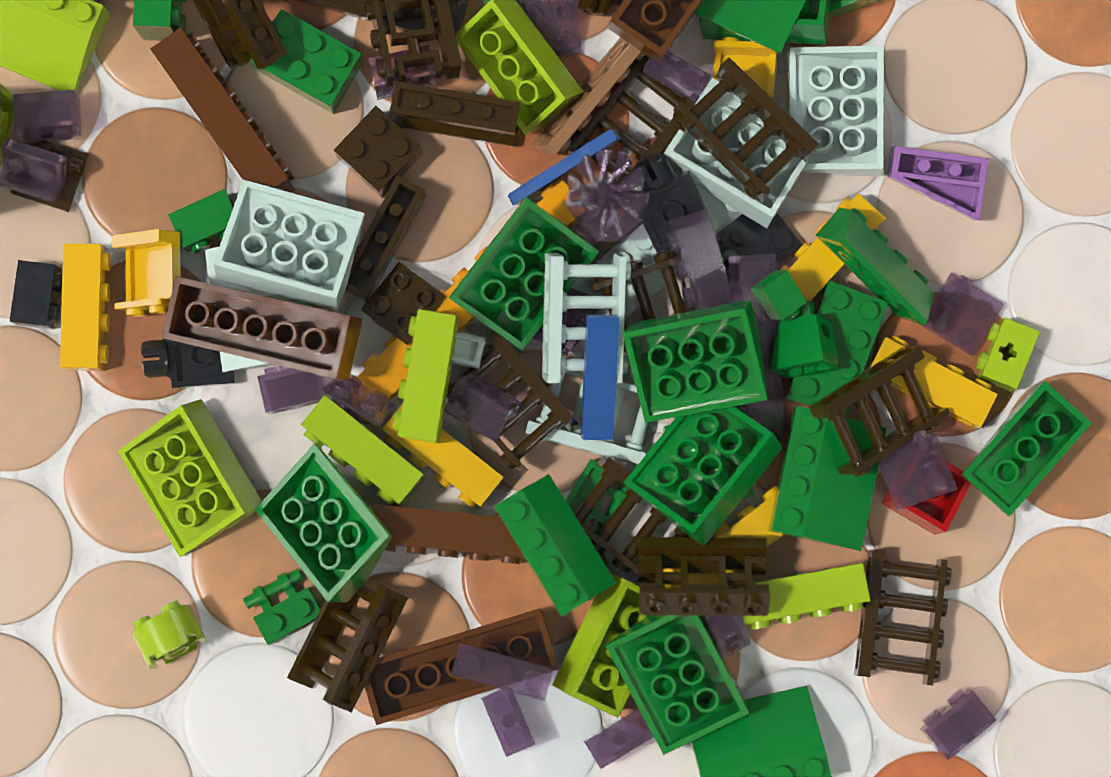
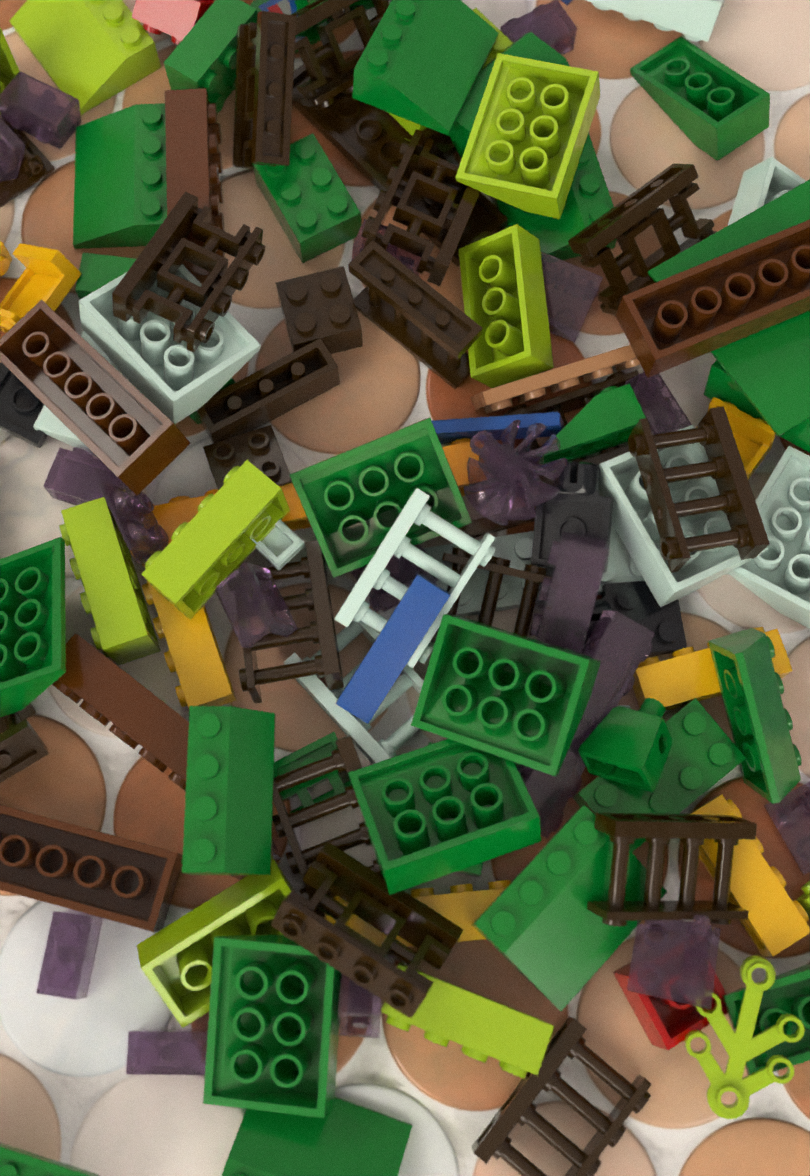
camera: 30 degrees right, 10 degrees down
clear purple brick [452,643,554,701] -> none
green brick [751,270,807,321] -> none
none -> green slope [73,103,167,249]
none -> dark brown fence [112,191,266,353]
none -> green slope [539,384,646,471]
none -> lime plant [685,955,804,1119]

